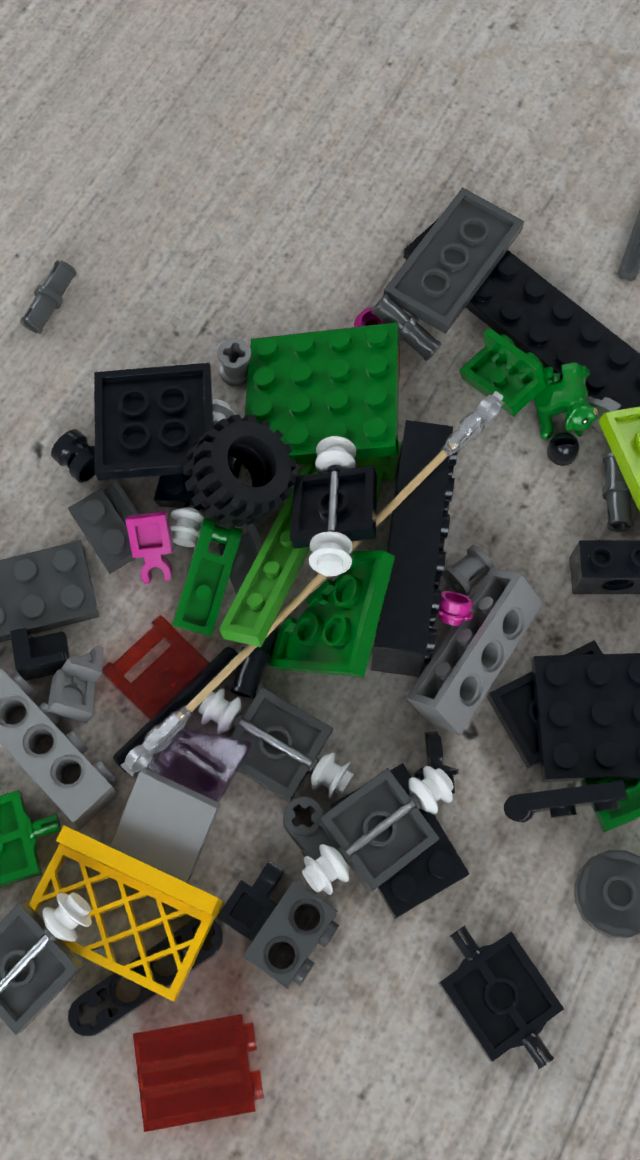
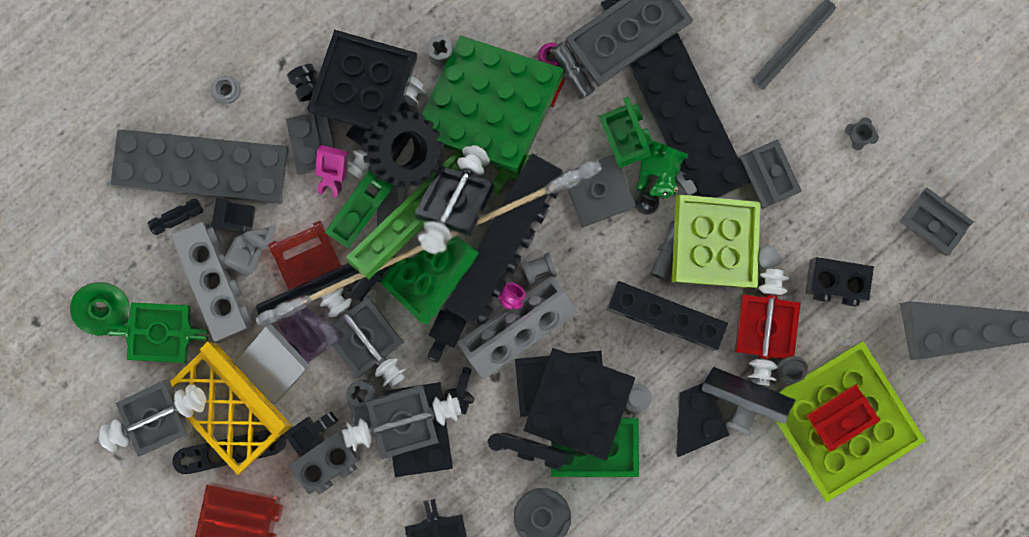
camera: 30 degrees right, 15 degrees up
none -> black plate [427,310,467,363]
none -> dark grey plate [562,154,636,228]

